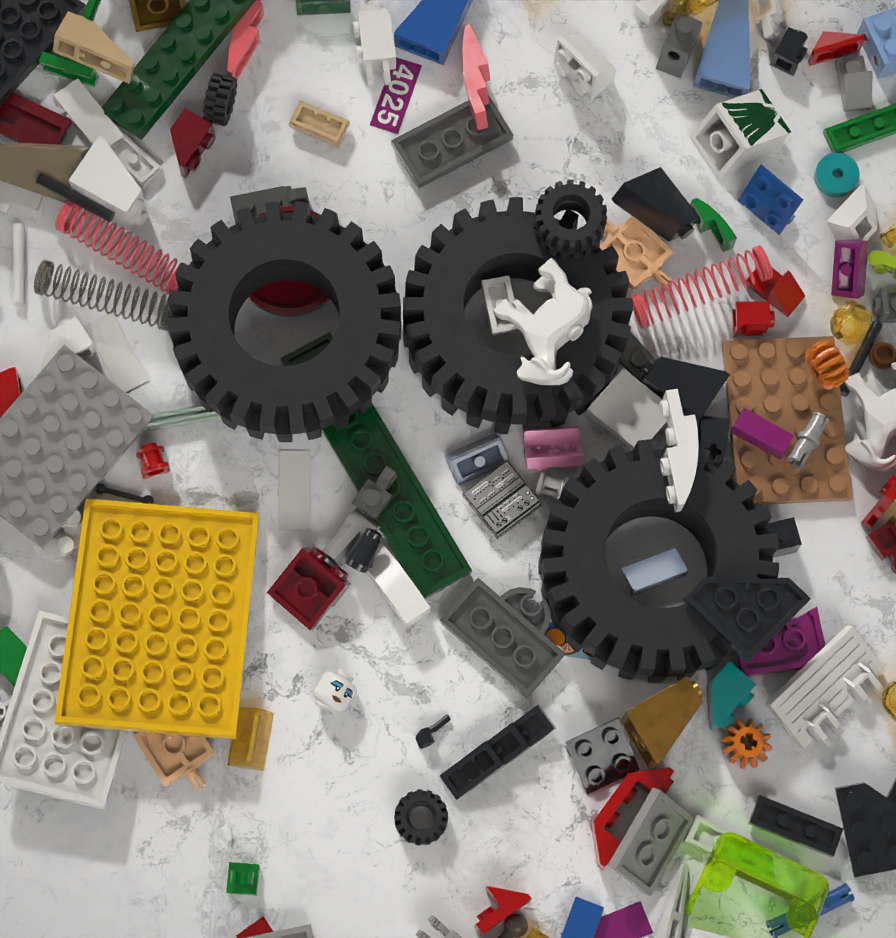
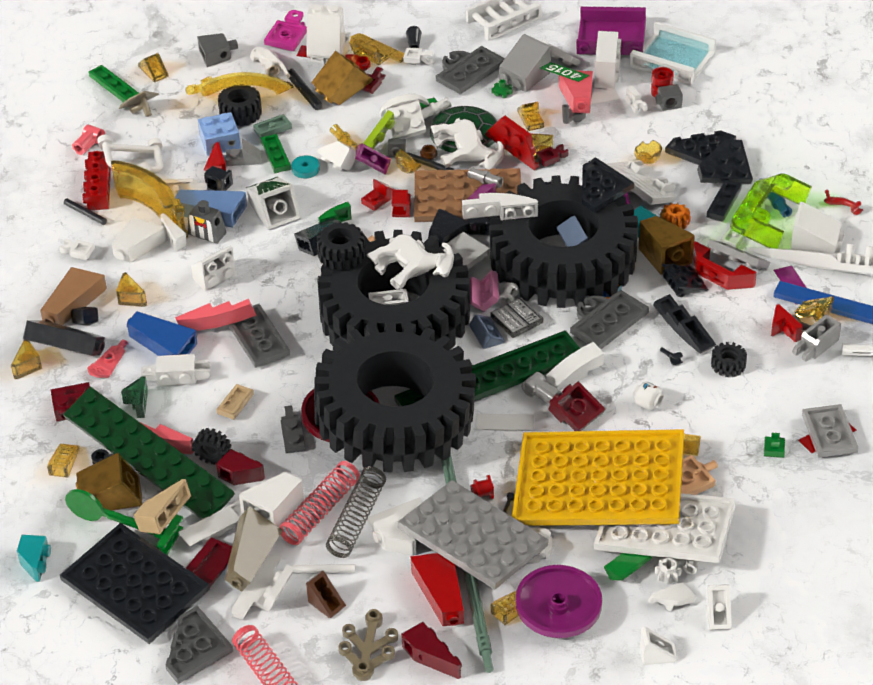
camera: 80 degrees left, 30 degrees down
black bar [36,173,115,222] -> none
black cone [346,528,382,573] -> none
dark grey plate [352,466,397,520] -> none
magenta sticker [370,58,422,134] -> none
coral piece [630,245,773,329] -> none
blue hinge [738,164,804,235] -> none
orange gear [805,340,849,390] -> none

